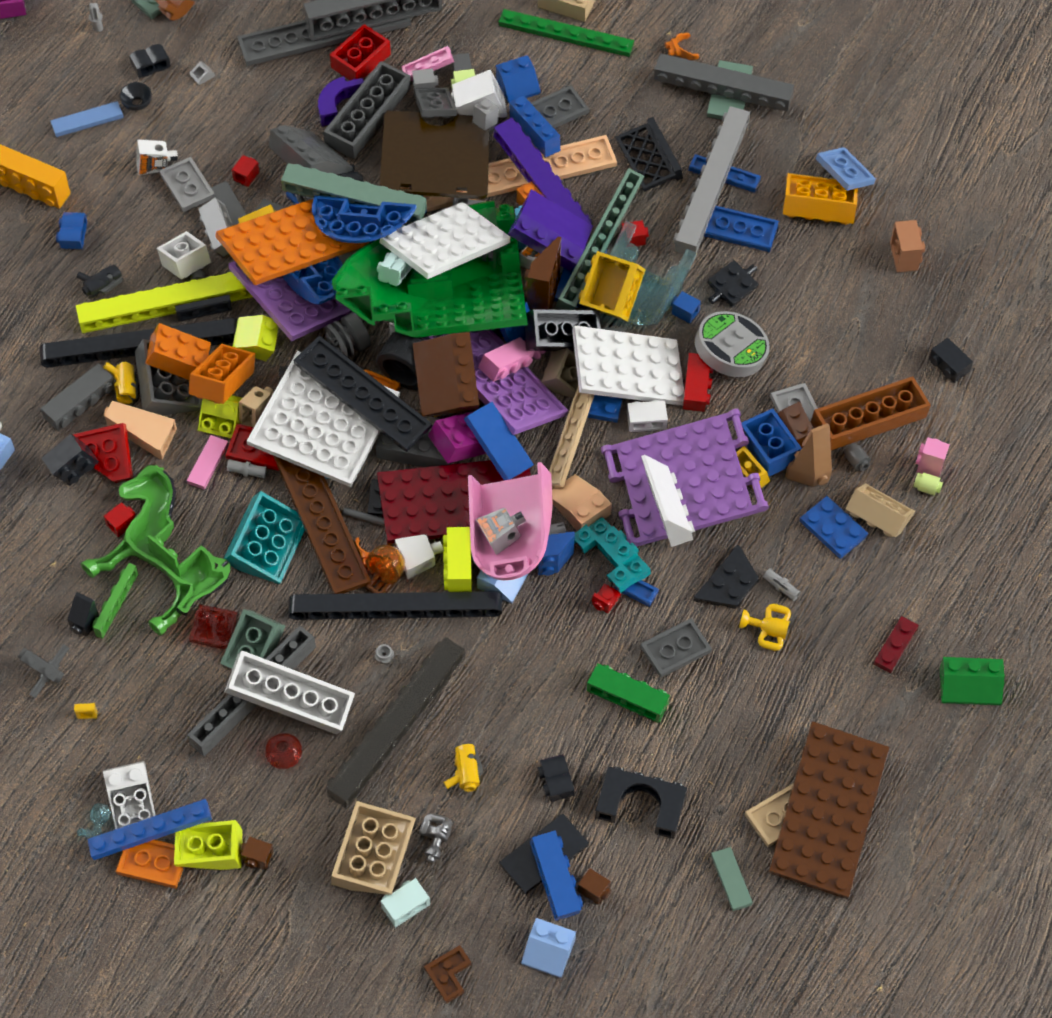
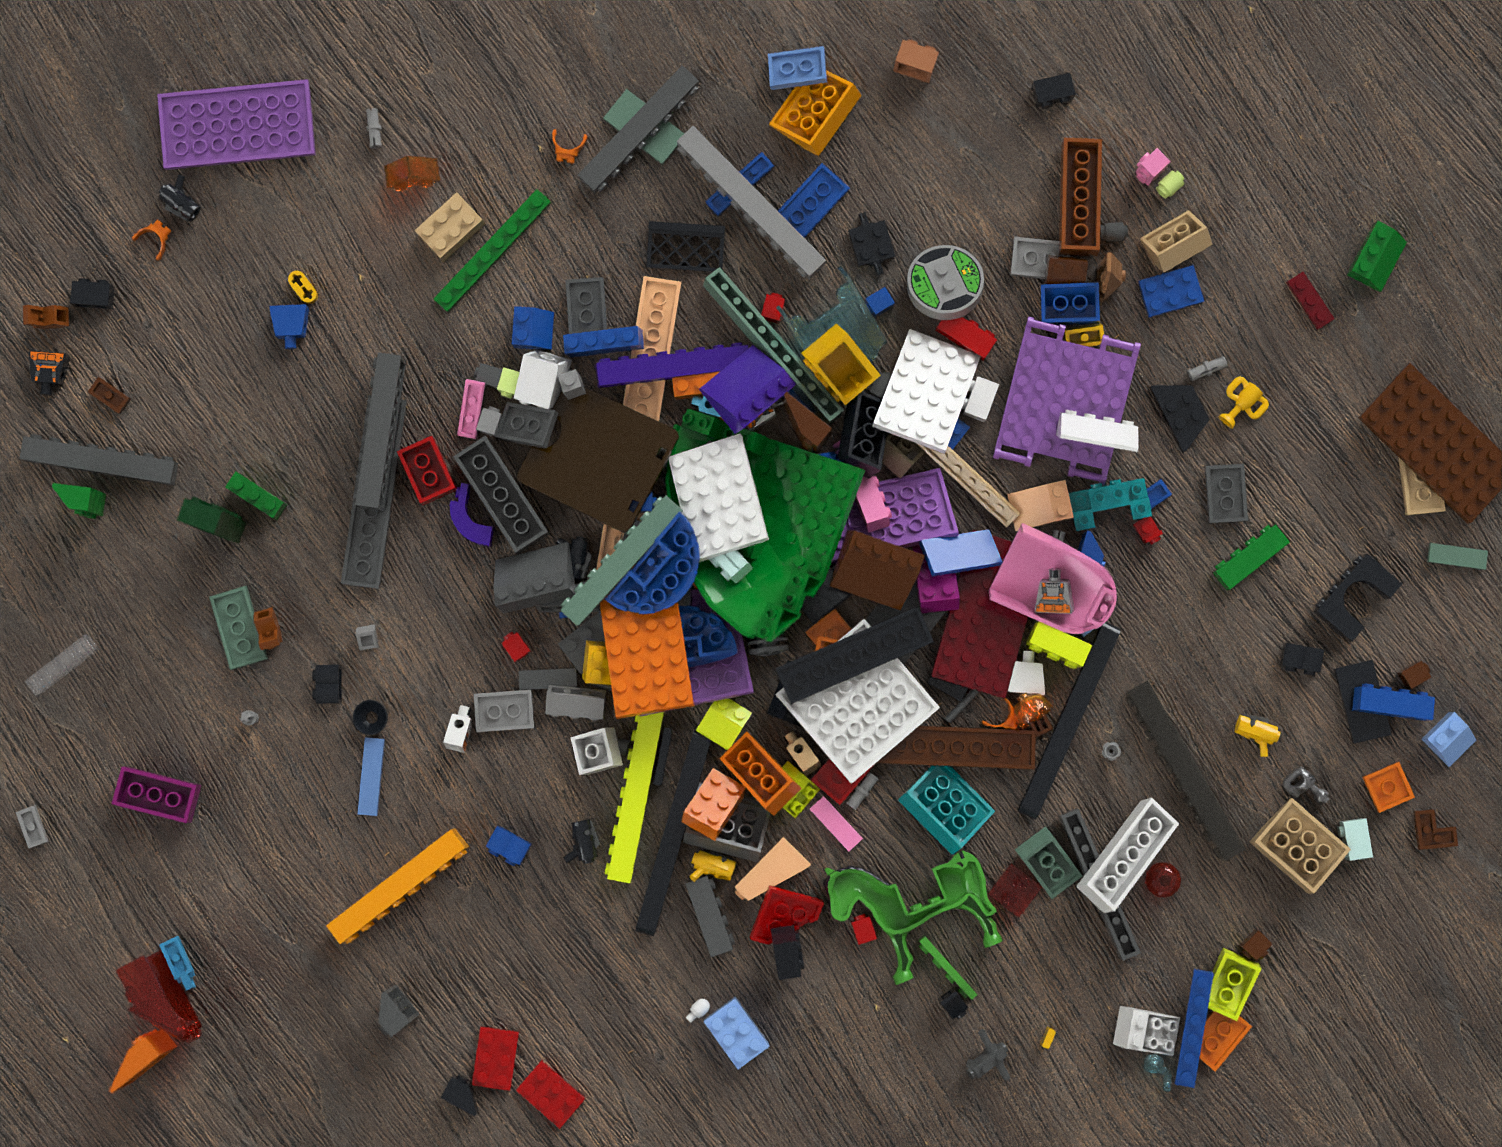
camera: 60 degrees left, 25 degrees up
none -> orange plate [1362,762,1415,813]

